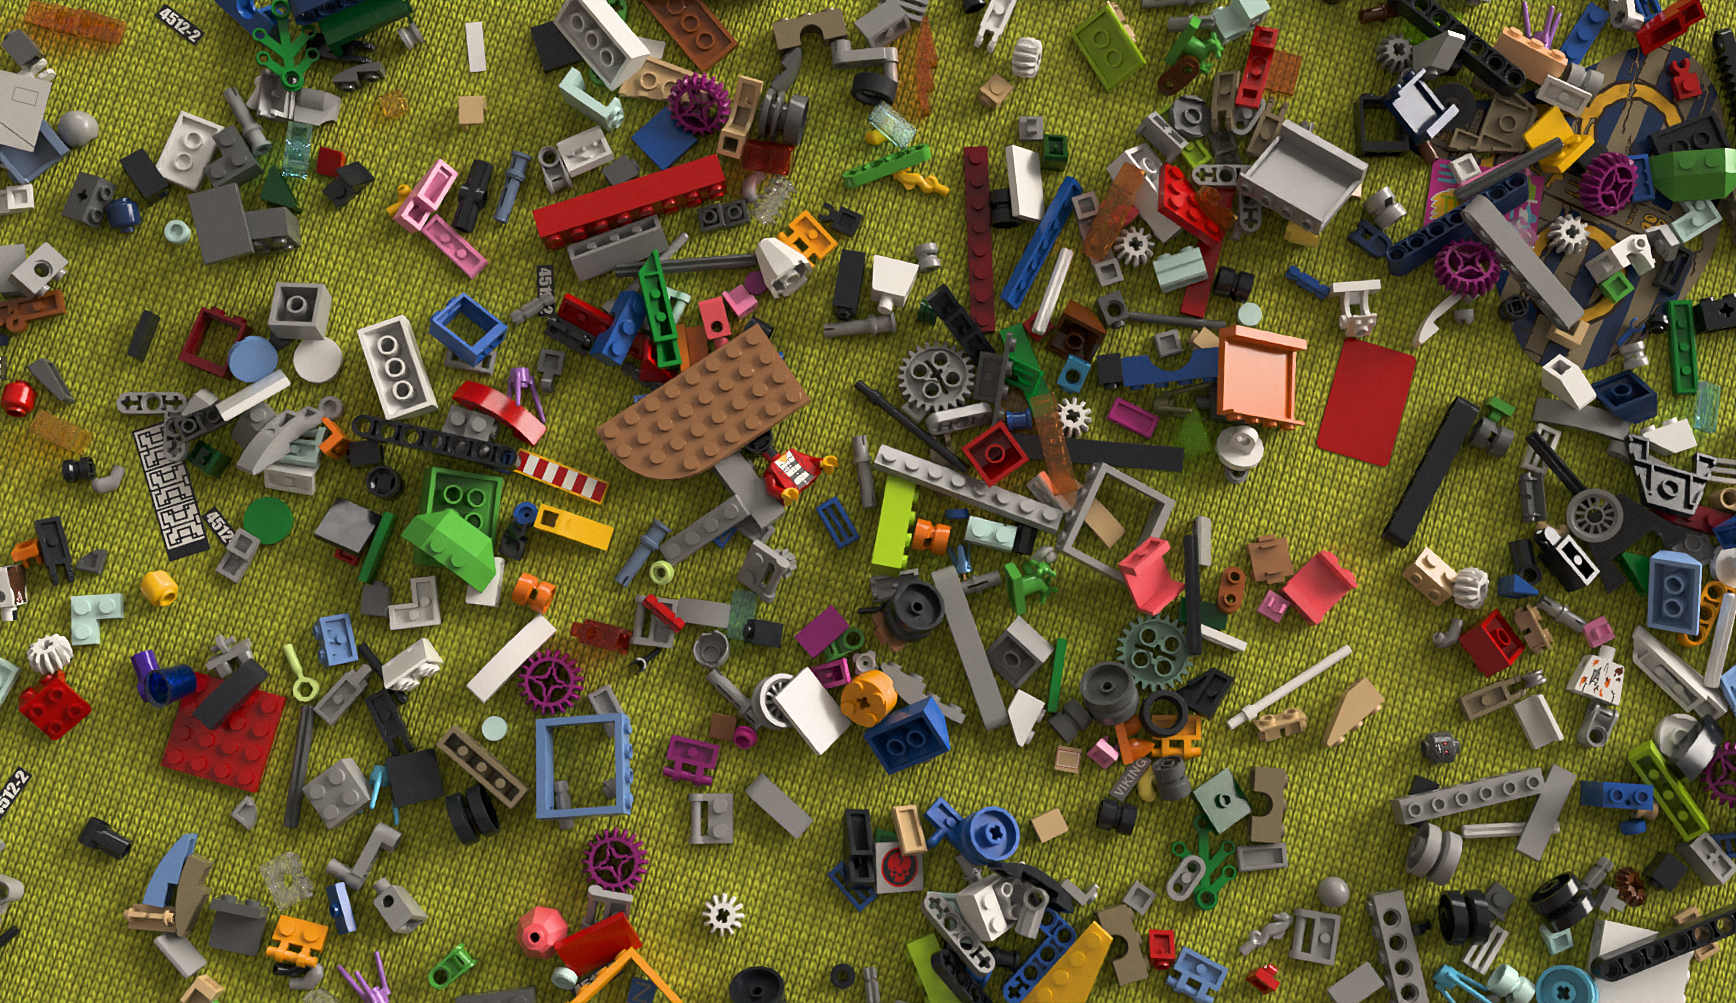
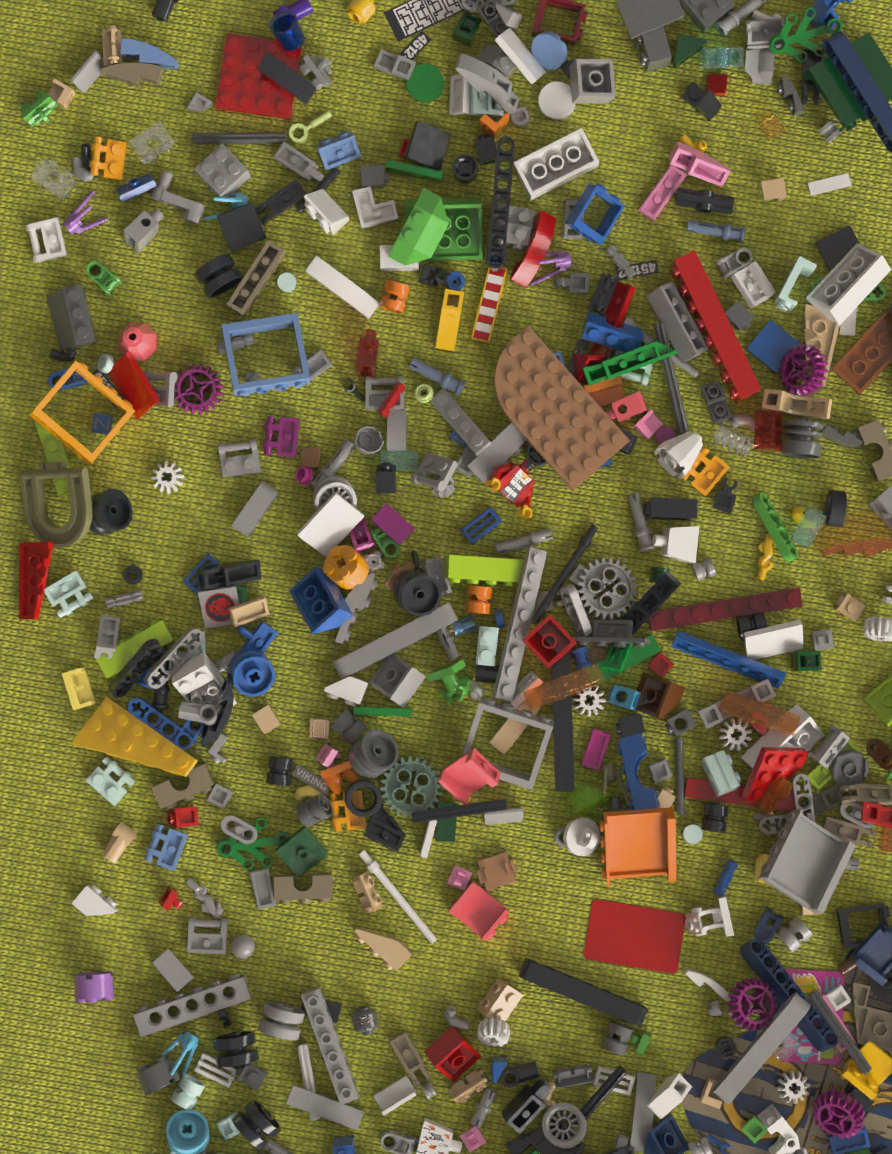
camera: 90 degrees right, 5 degrees up
dark grey bracket [209,894,270,956] -> none
magenta gear [517,649,584,715] -> none
light grey beam [830,39,899,85] -> none
white axle [1032,248,1073,335] -> none
dark orange plate [1216,567,1246,615] -> none

